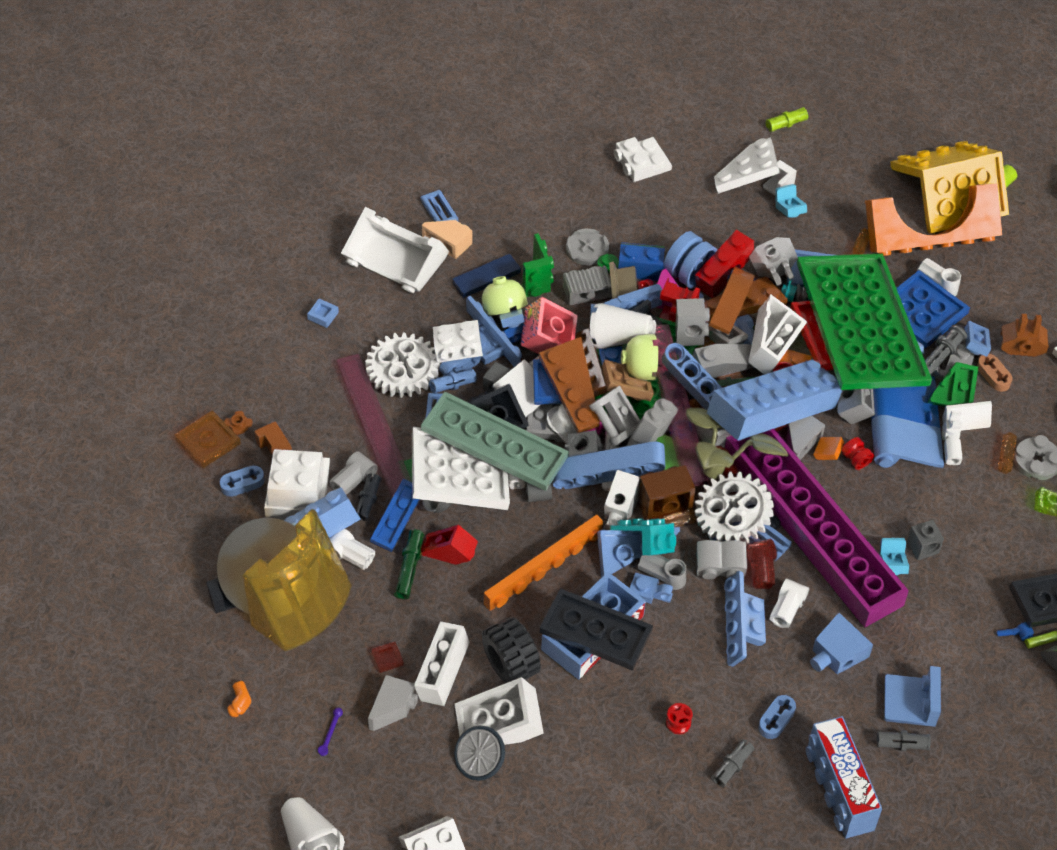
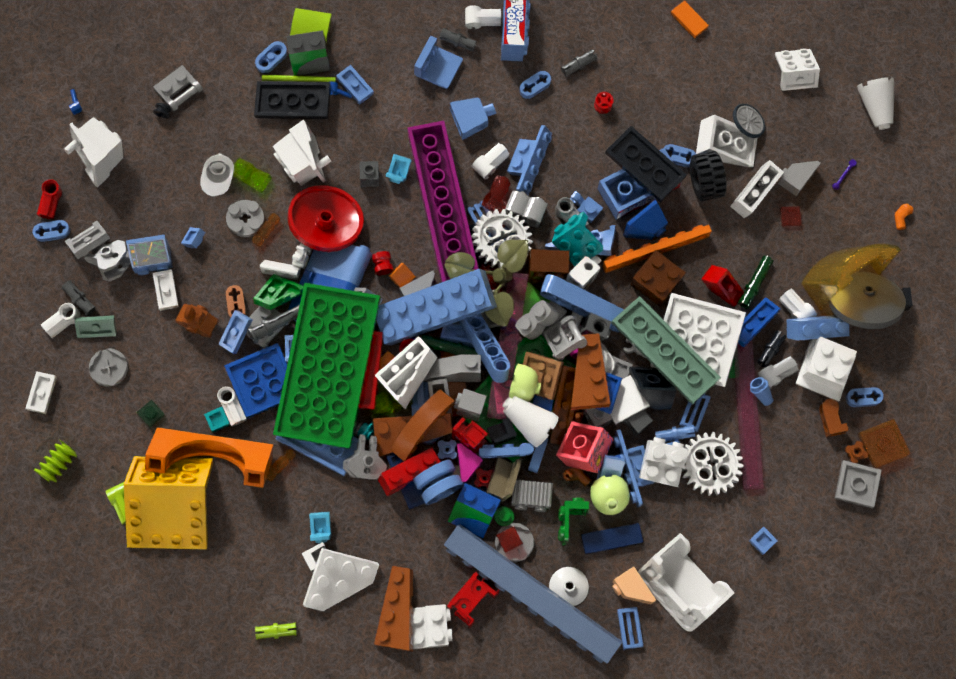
camera: 165 degrees left, 20 degrees up
none -> clear green plate [137,399,165,427]
none -> teal plate [204,406,230,433]
none -> white piece [273,120,332,186]
none -> red dish [287,185,364,252]
none -> medium blue plate [336,65,374,105]
none -> dark orange wing [374,566,413,652]
none -> sand blue brick [444,524,622,663]
none -> red piece [447,572,499,628]
none -> white piece [465,6,501,29]
none -> clear red tile [496,526,523,553]
none -> white dish [549,567,589,606]
none -> blue slope [623,200,668,240]
none -> reddish brown brick [630,250,686,307]
none -> medium blue beam [664,144,696,167]
none -> medium blue cone [750,377,773,406]
none -> light grey plate [834,460,881,508]

